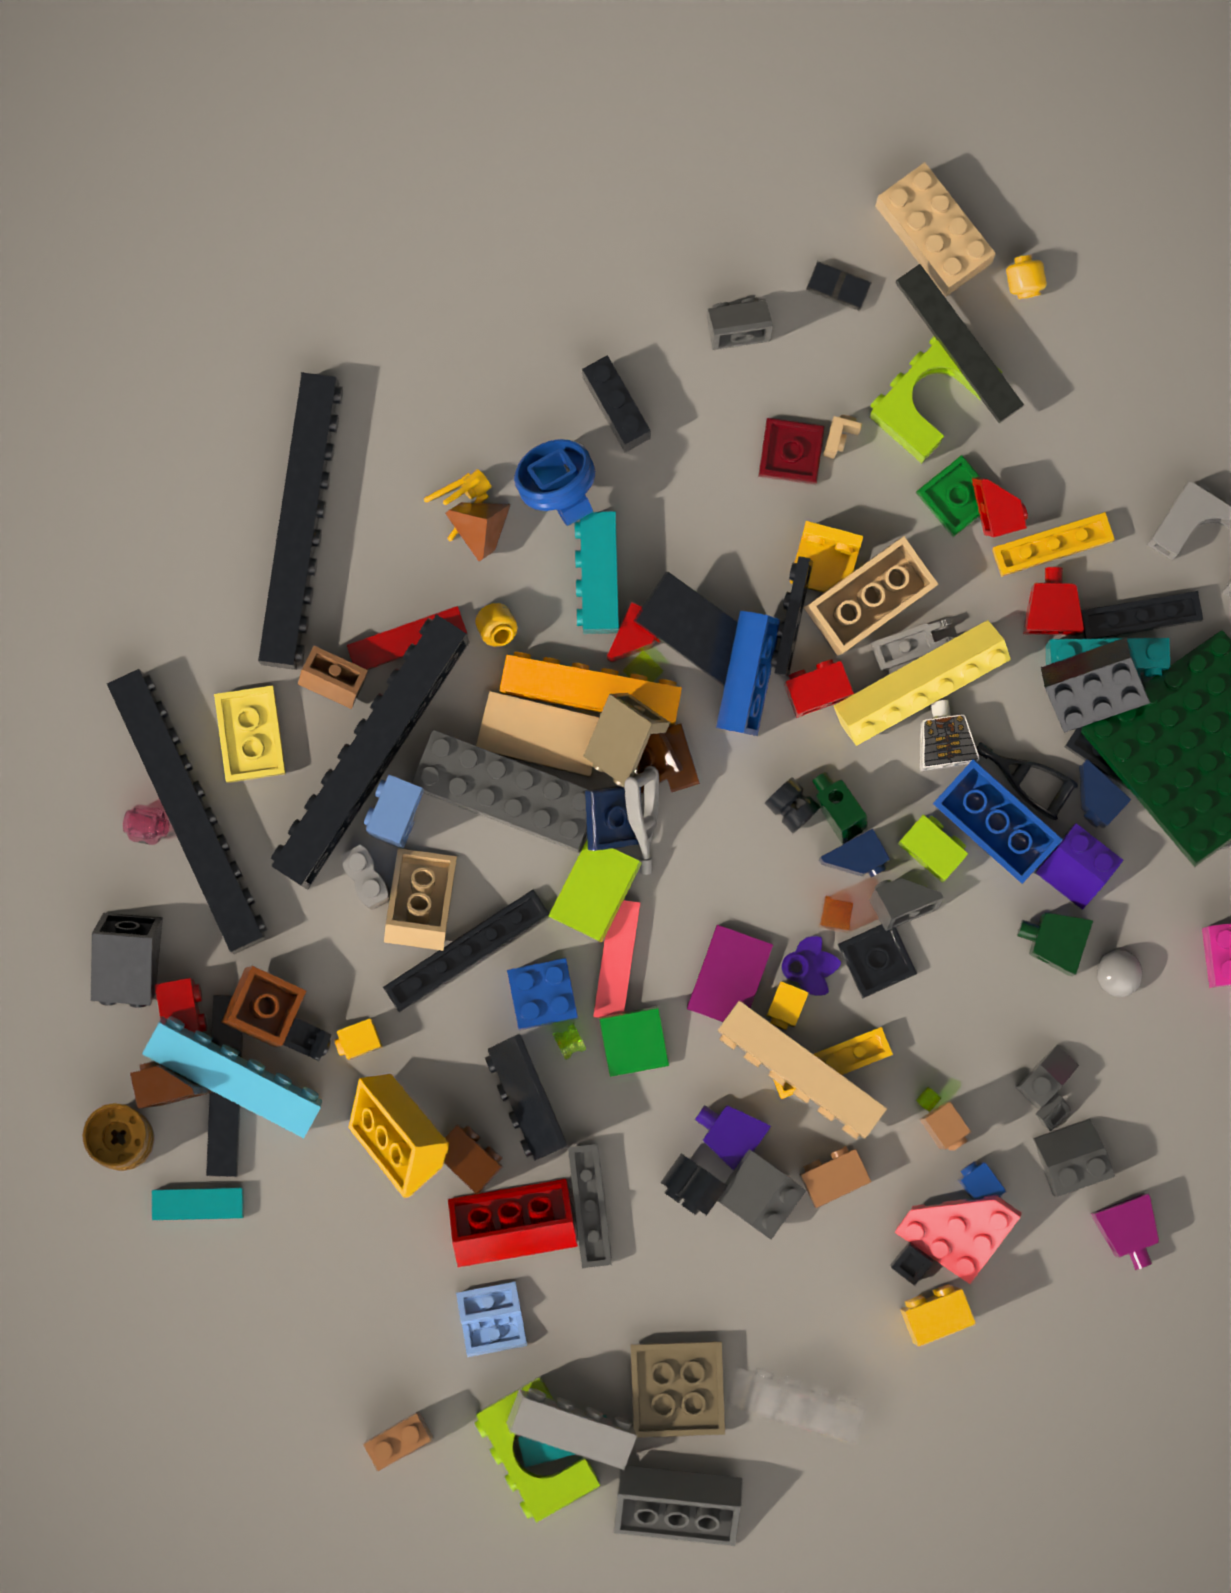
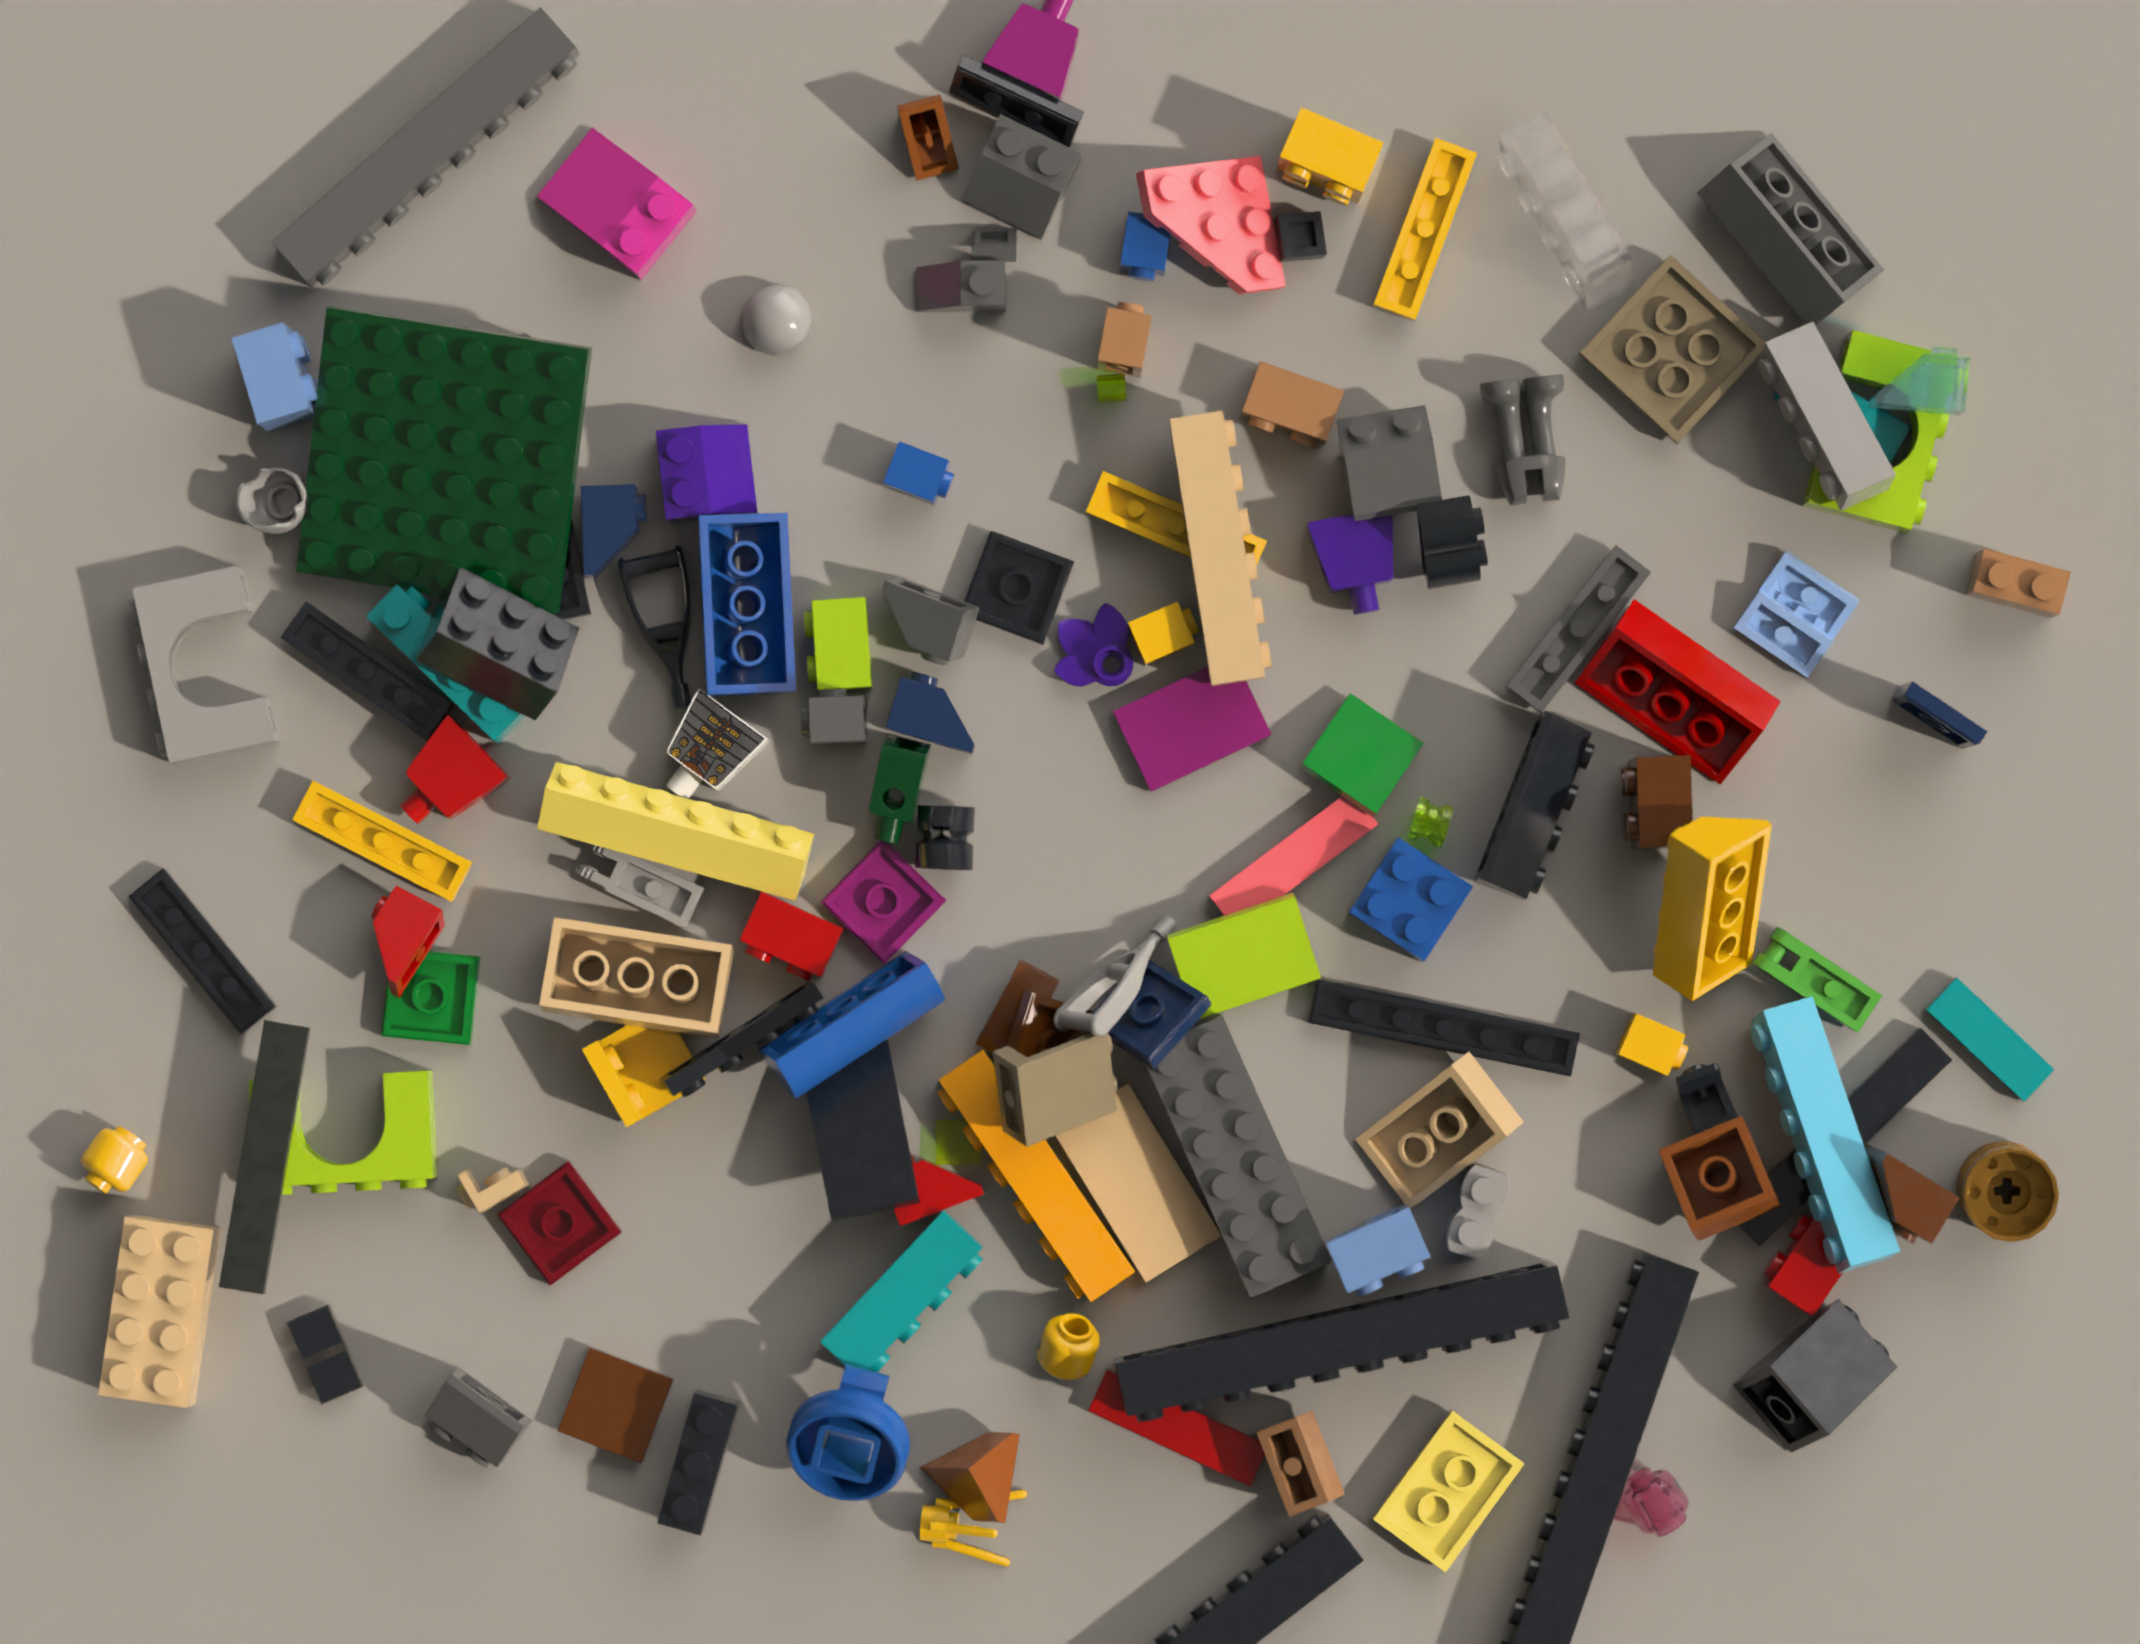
camera: 135 degrees left, 5 degrees up
clear orange panel [818,896,853,933] -> none
dark green torso [1017,913,1093,977] -> none
none -> black tile [129,868,277,1034]
none -> reddish brown tile [558,1347,674,1463]
none -> dark grey brick [801,689,868,746]
none -> magenta tile [821,840,947,964]
none -> blue brick [883,441,955,505]
none -> dark orange slope [897,94,959,181]
none -> black tile [949,55,1084,148]
none -> yellow plate [1373,138,1477,322]
none -> dark grey piece [1480,374,1566,506]
none -> bright green plate [1752,926,1883,1033]
none -> clear light blue slope [1869,347,1970,415]
none -> dark blue tile [1891,681,1988,749]

